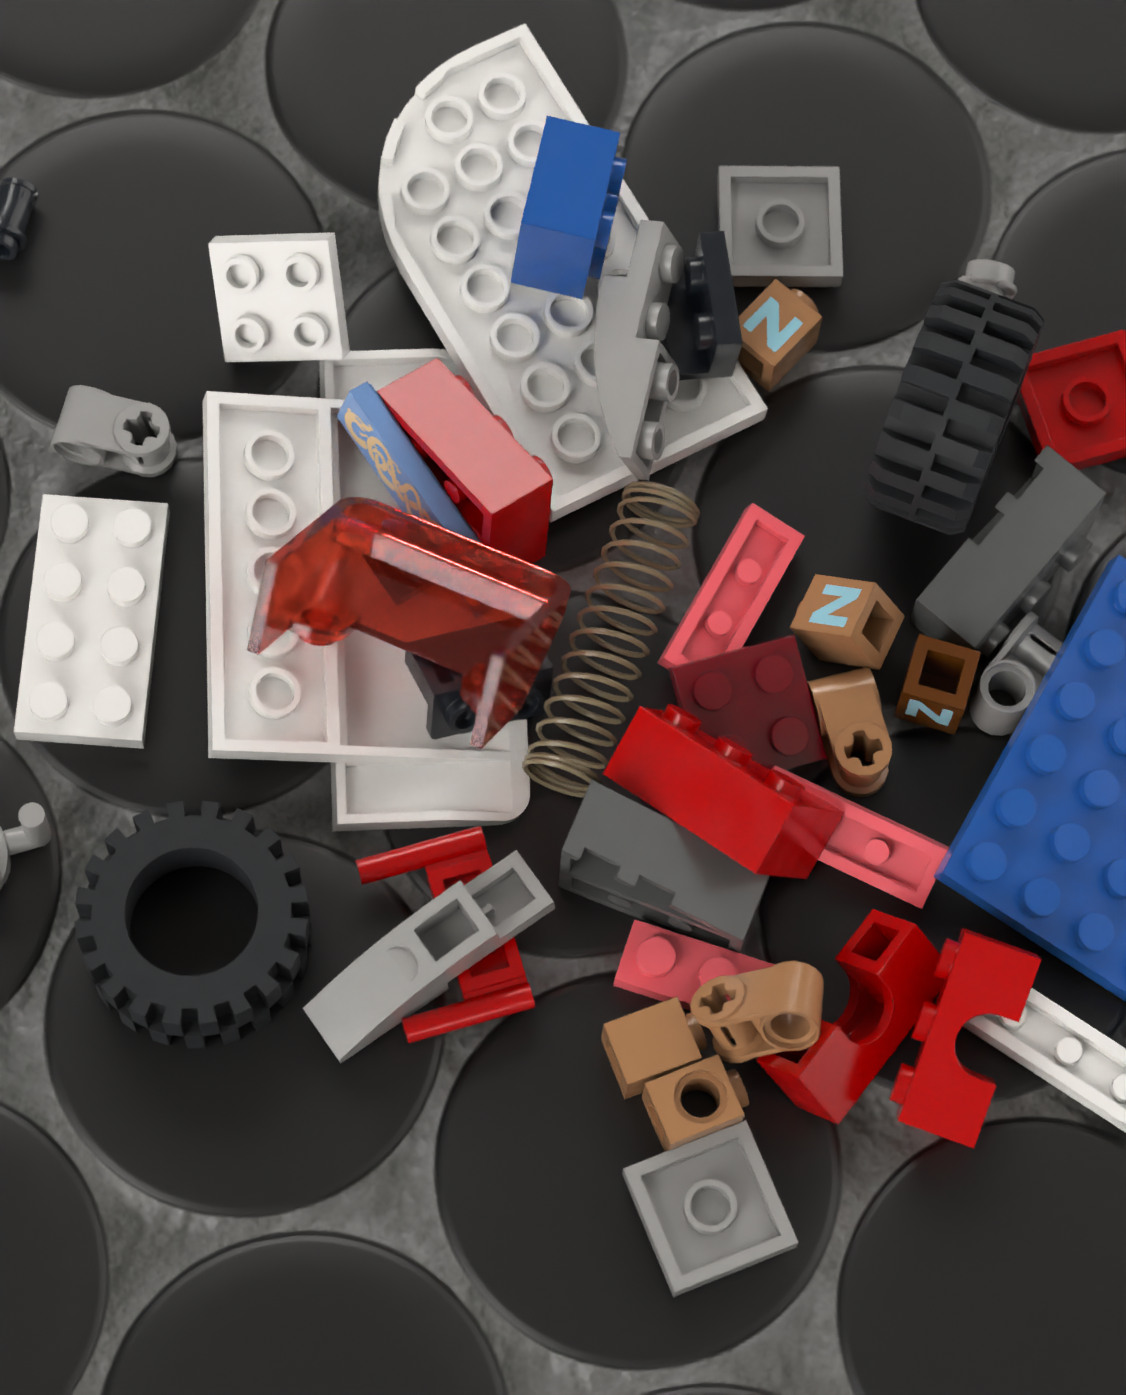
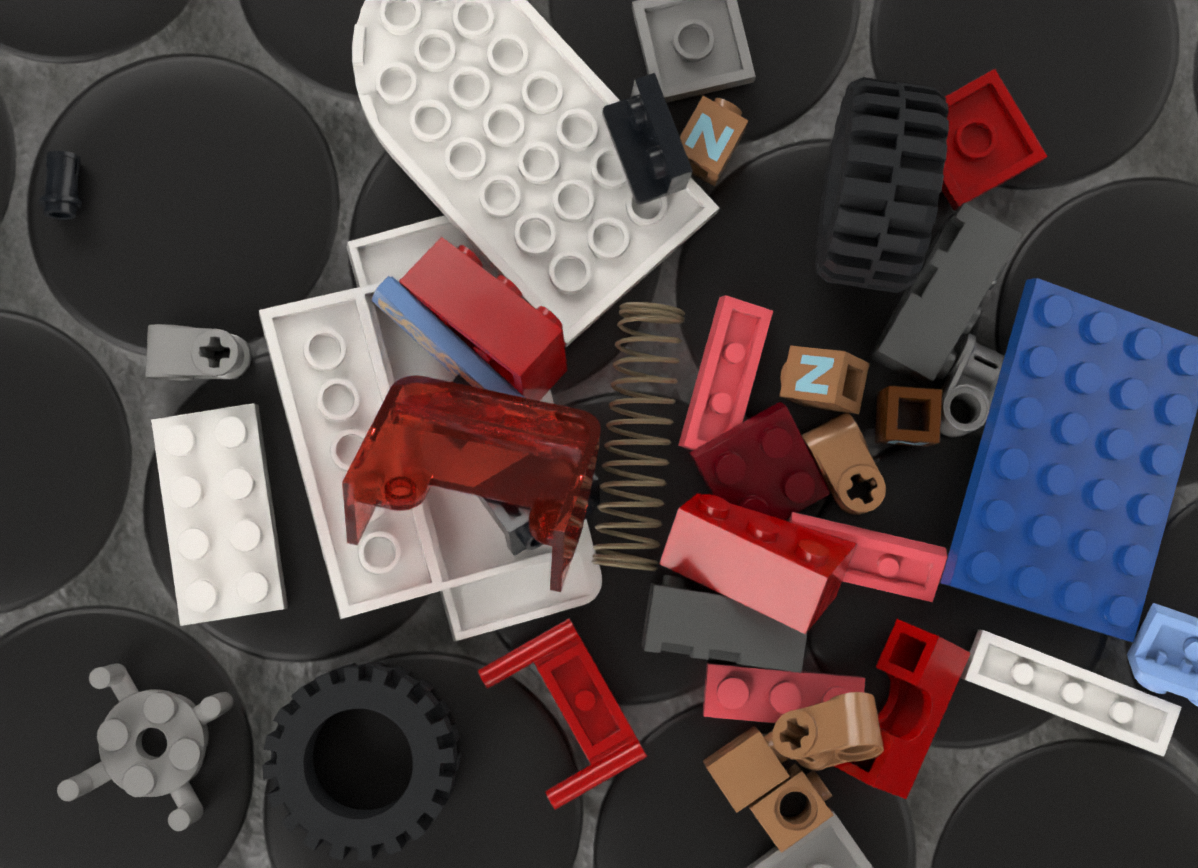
camera: 10 degrees left, 15 degrees up
white plate [208,232,350,362] -> none
light grey slope [303,850,555,1063] -> none
blue brick [511,116,627,299] -> none
light grey slope [594,220,684,481] -> none
red arch [889,928,1042,1148] -> none
light grey plate [958,259,1017,299] -> none

